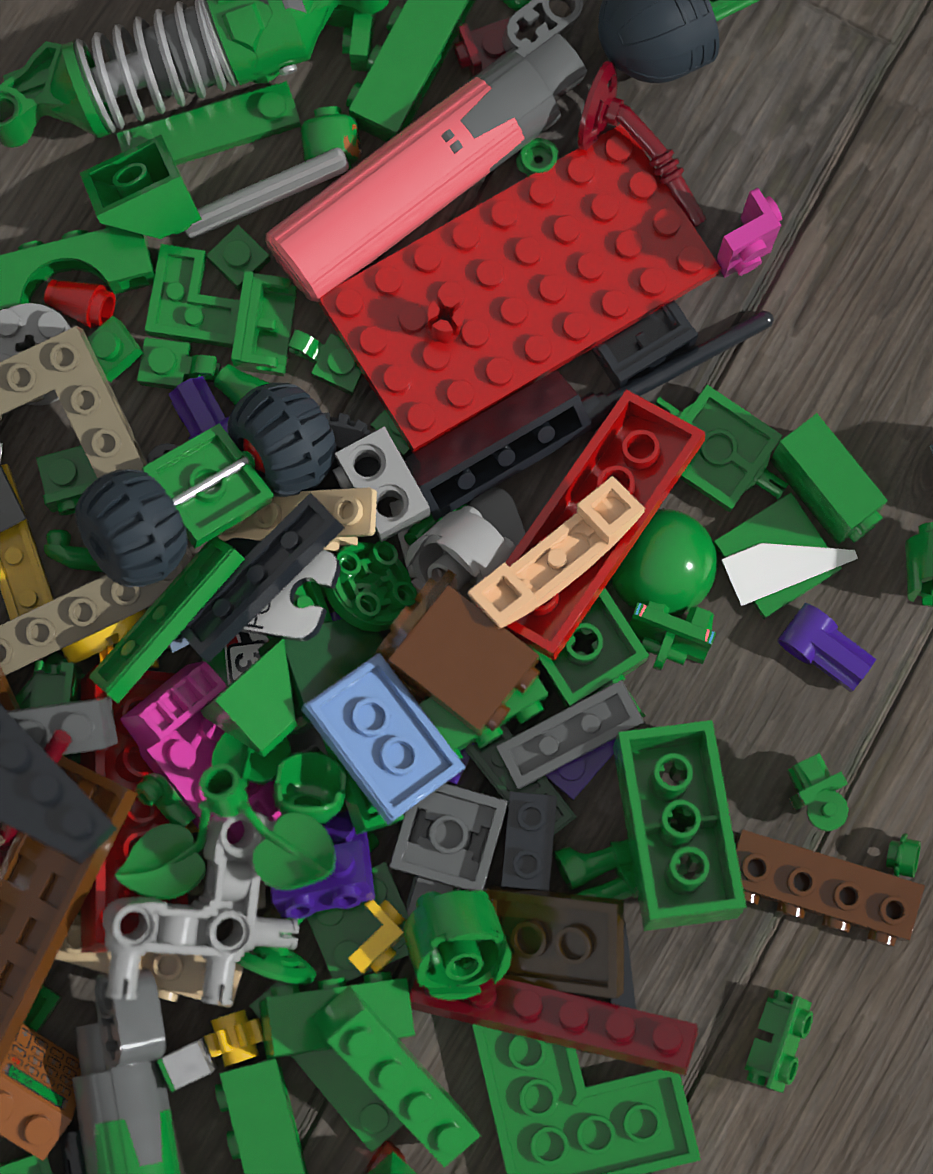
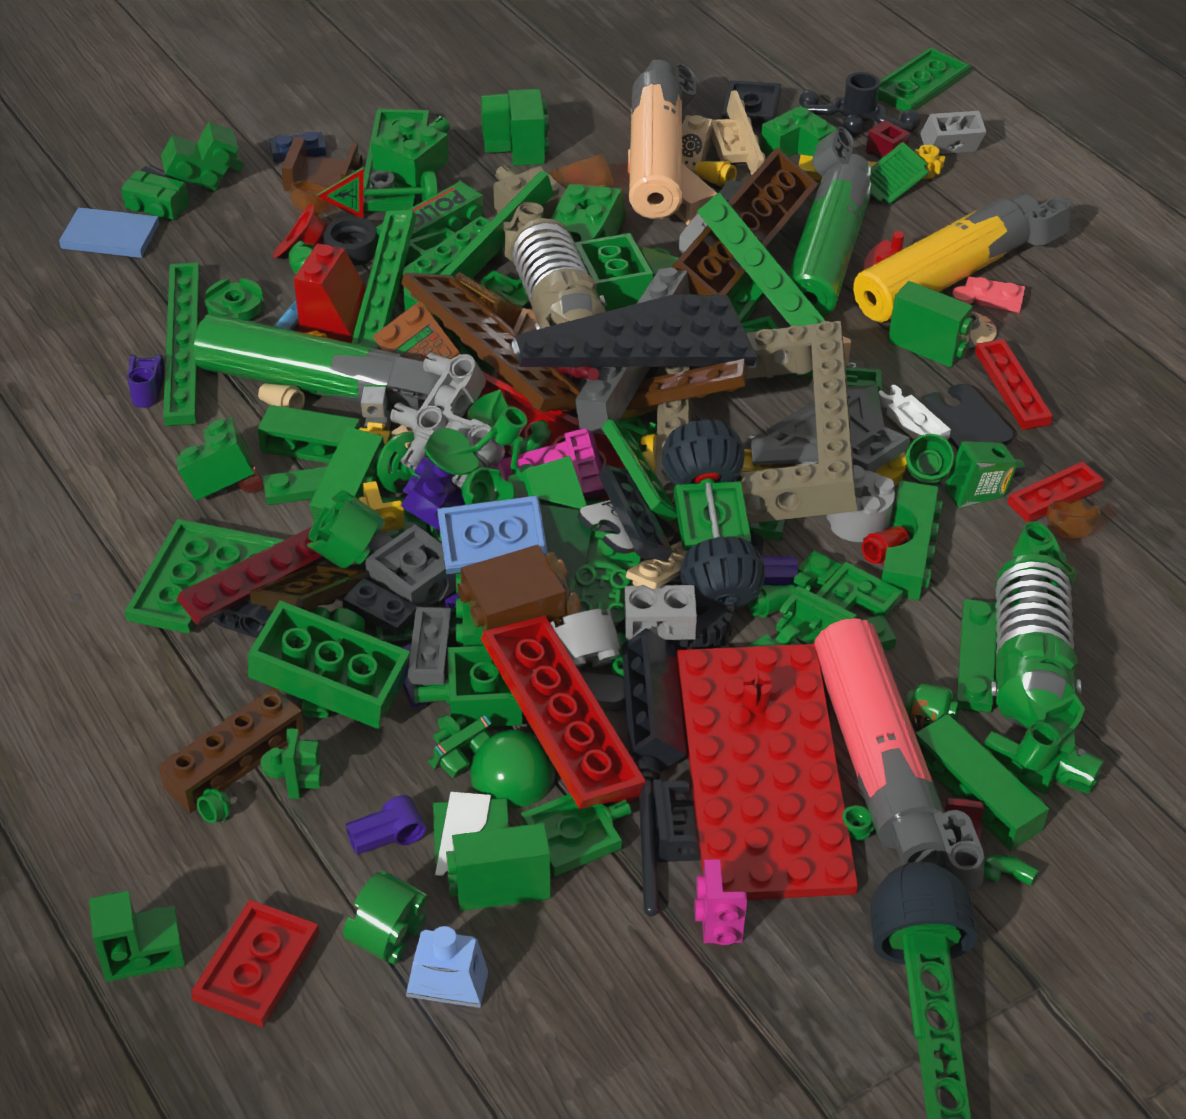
camera: 115 degrees right, 35 degrees down
green slope [80,134,202,239] -> none
green plate [87,316,144,382] -> none
light grey axle [185,148,349,238] -> none
green brick [313,985,481,1168] -> none
light nougat slope [468,476,644,629] -> none
dark red dish [578,61,706,227] -> none
green hinge [744,989,813,1093] -> none

